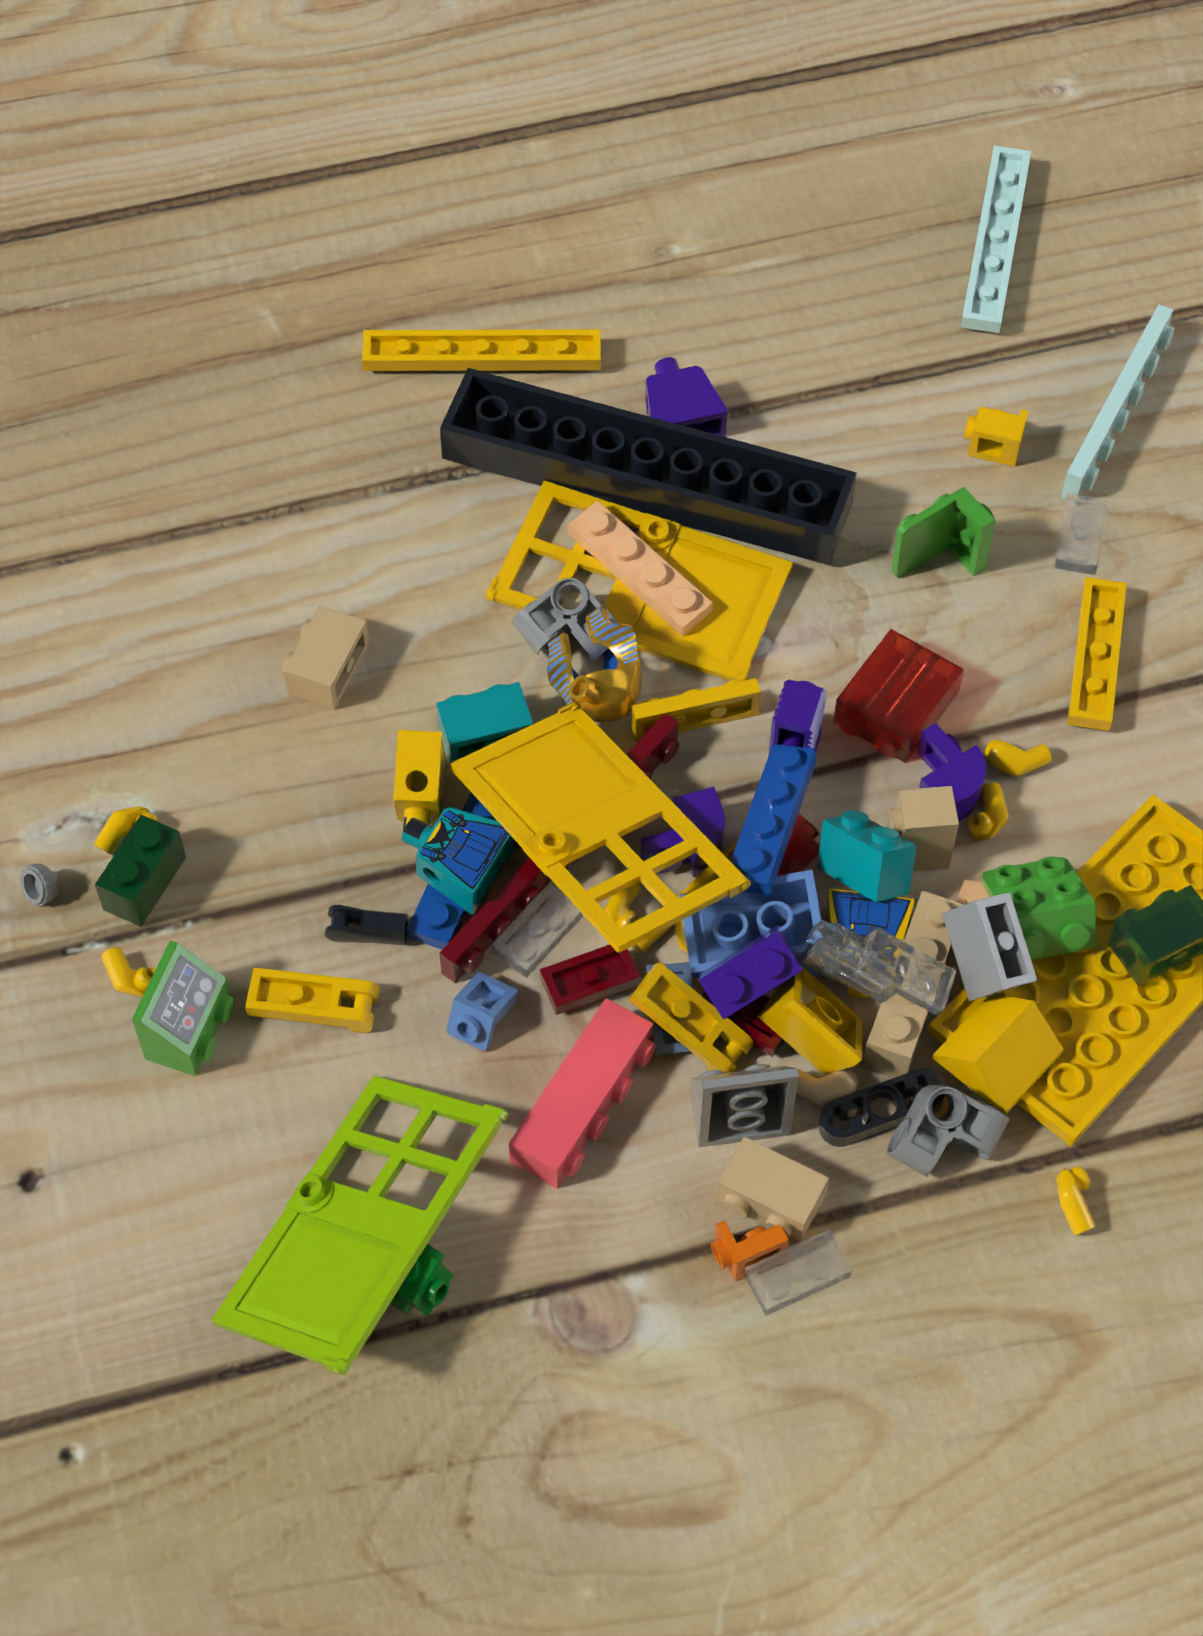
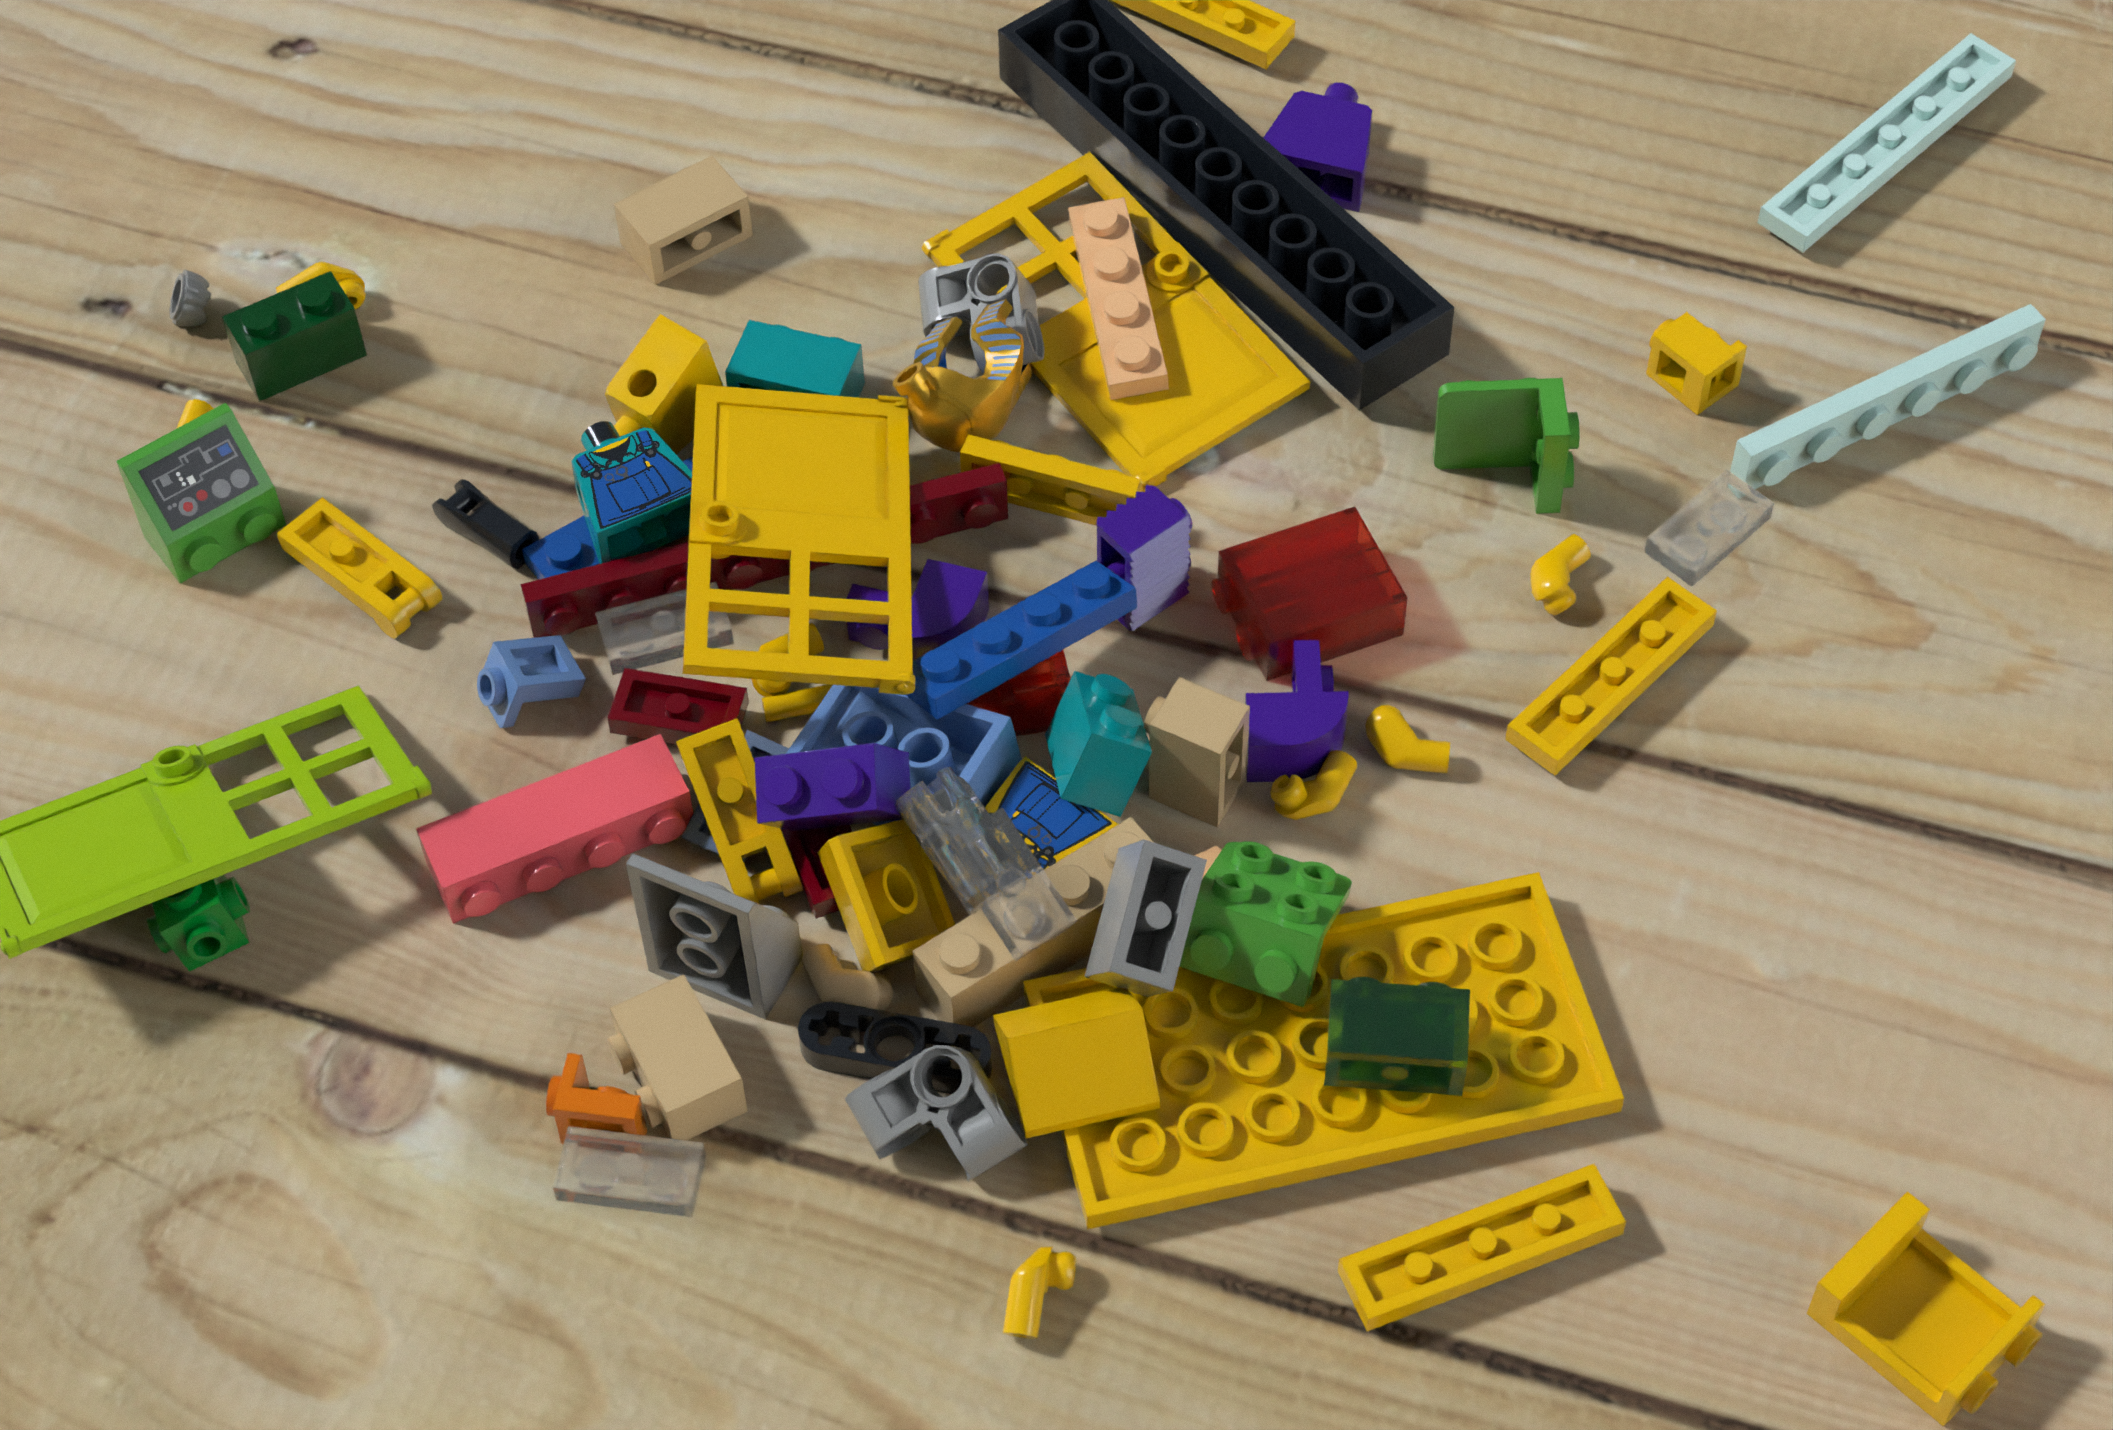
camera: 35 degrees right, 5 degrees down
none -> yellow arm [1530,534,1591,615]

